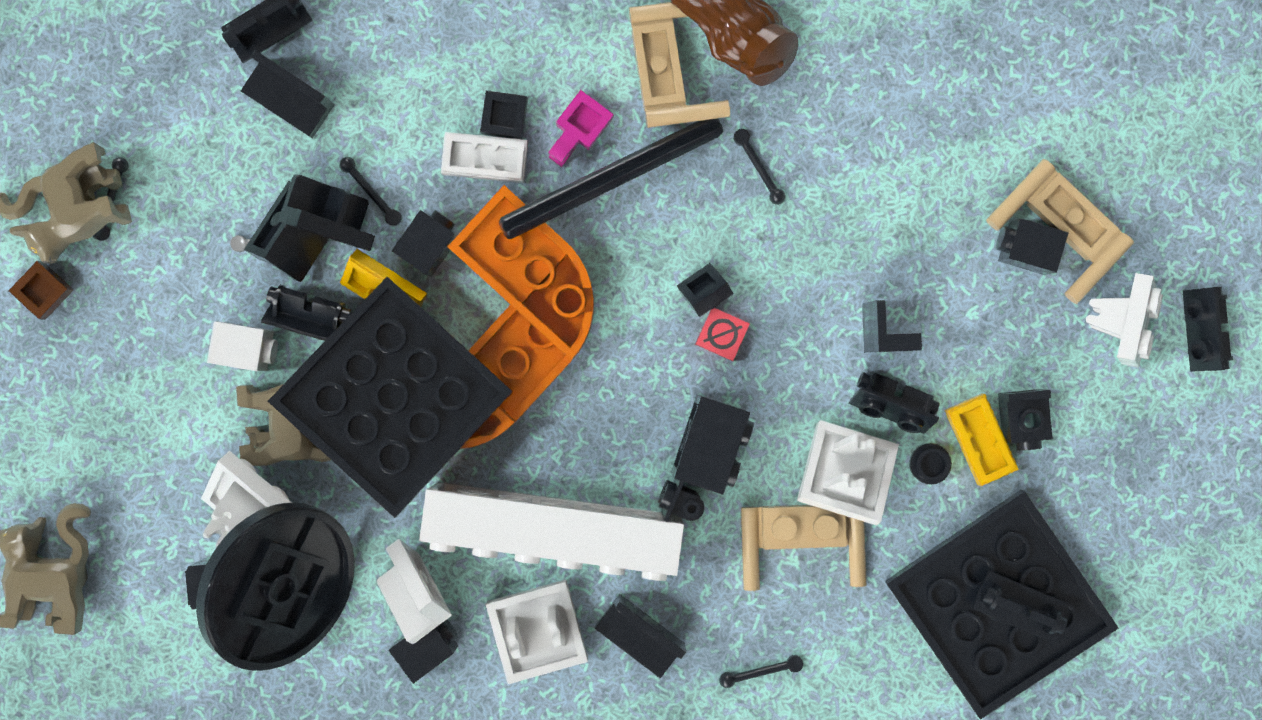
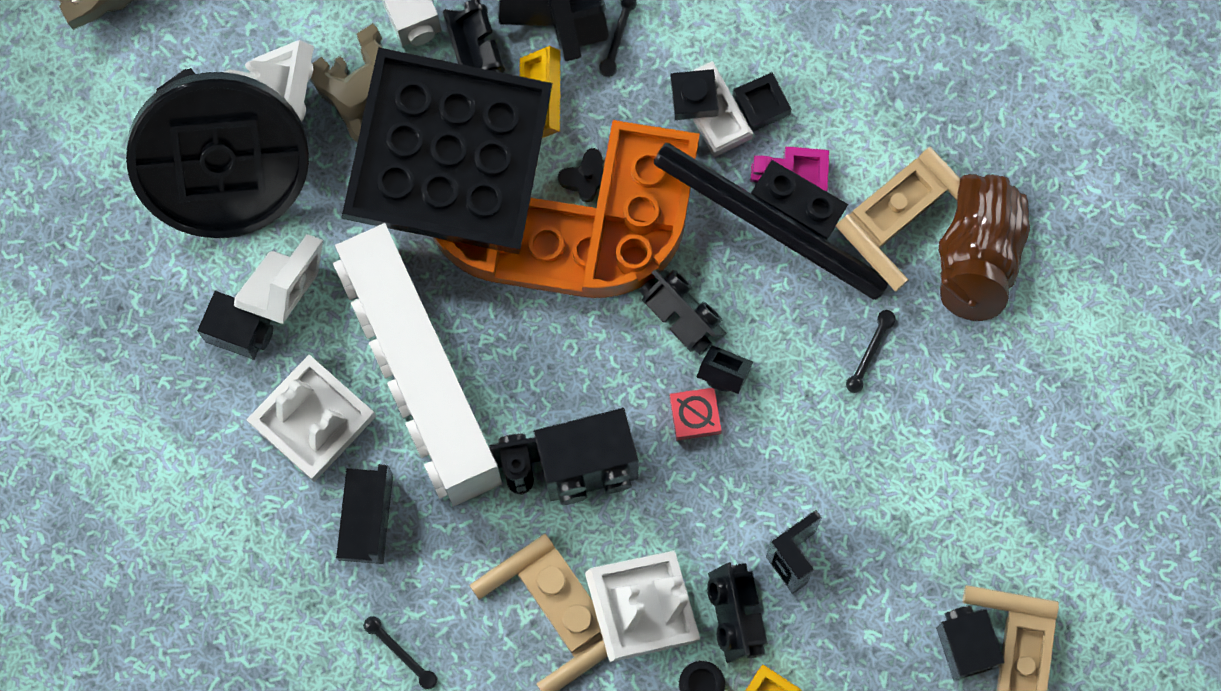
camera: 60 degrees right, 15 degrees down
black brick [392,210,457,277] -> none
none -> black piece [558,148,603,203]
none -> black hinge [639,269,727,355]
none -> black plate [670,69,719,120]
none -> black hinge [751,160,848,240]

